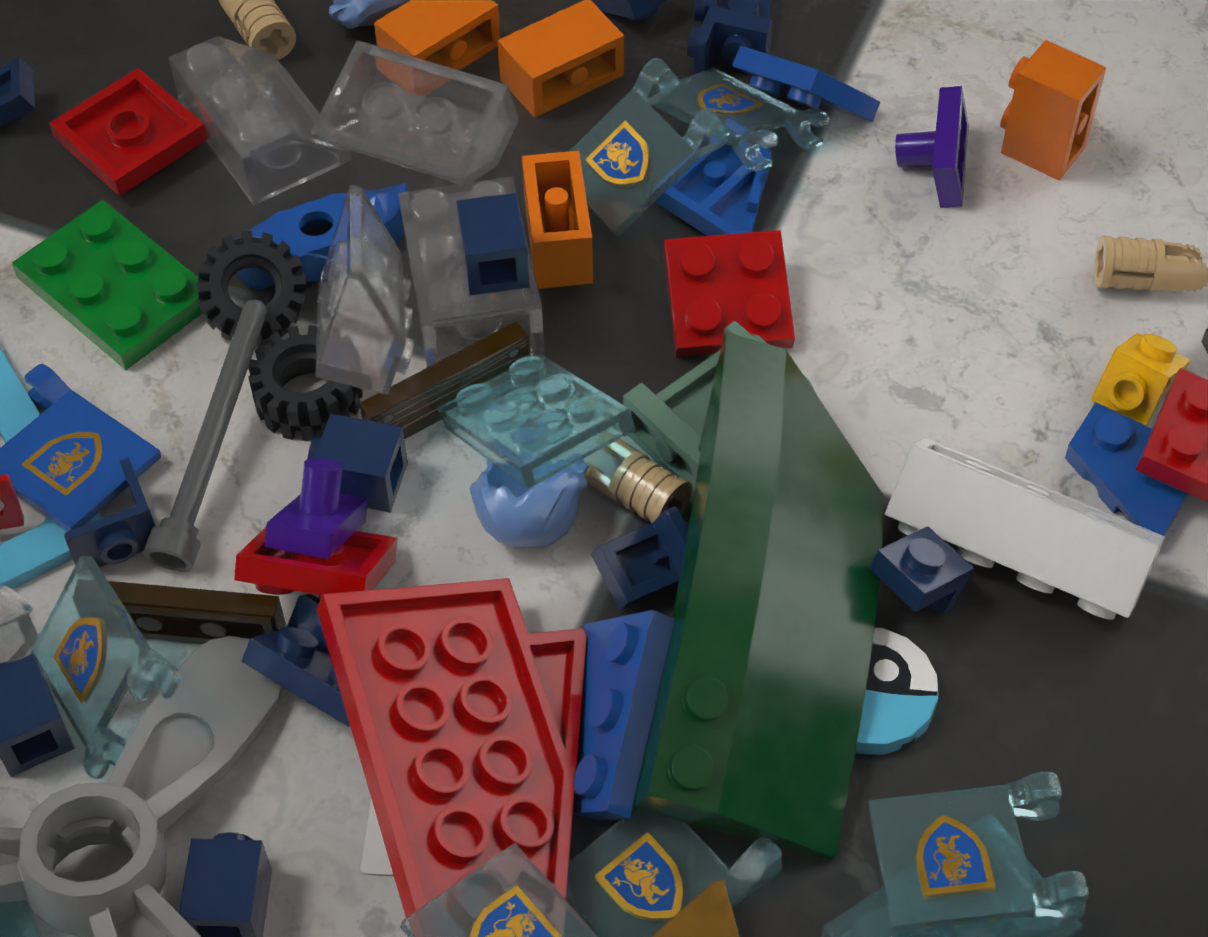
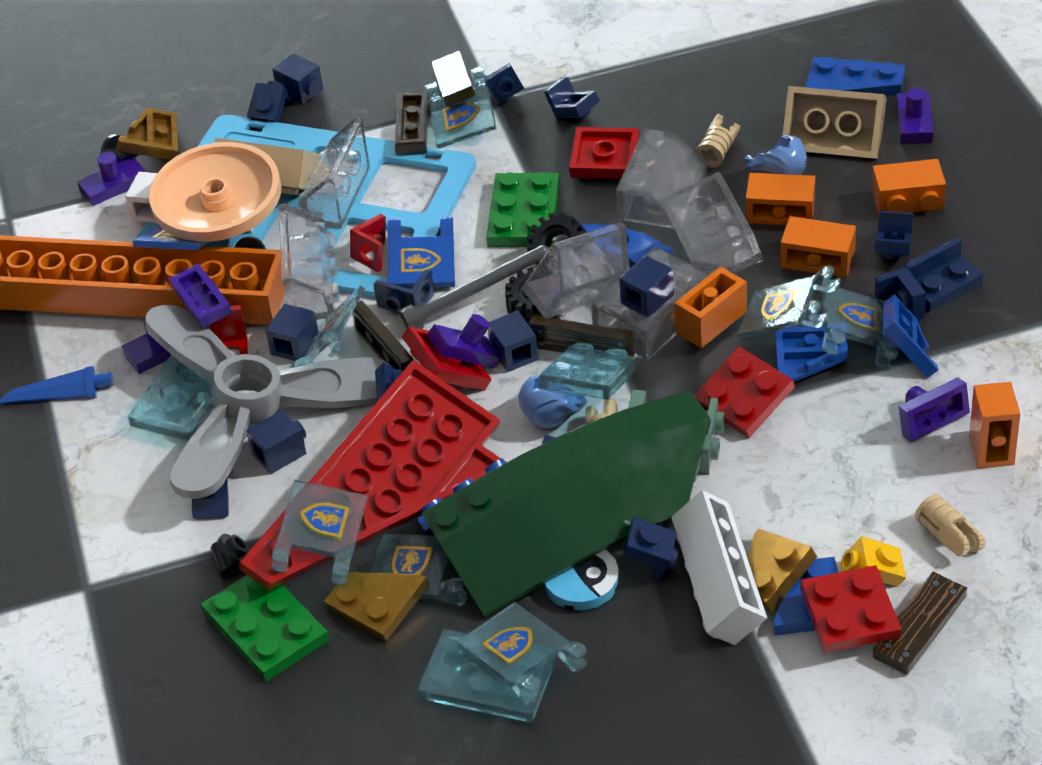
camera: 55 degrees right, 10 degrees down
none -> pearl gold wing [747,529,817,613]

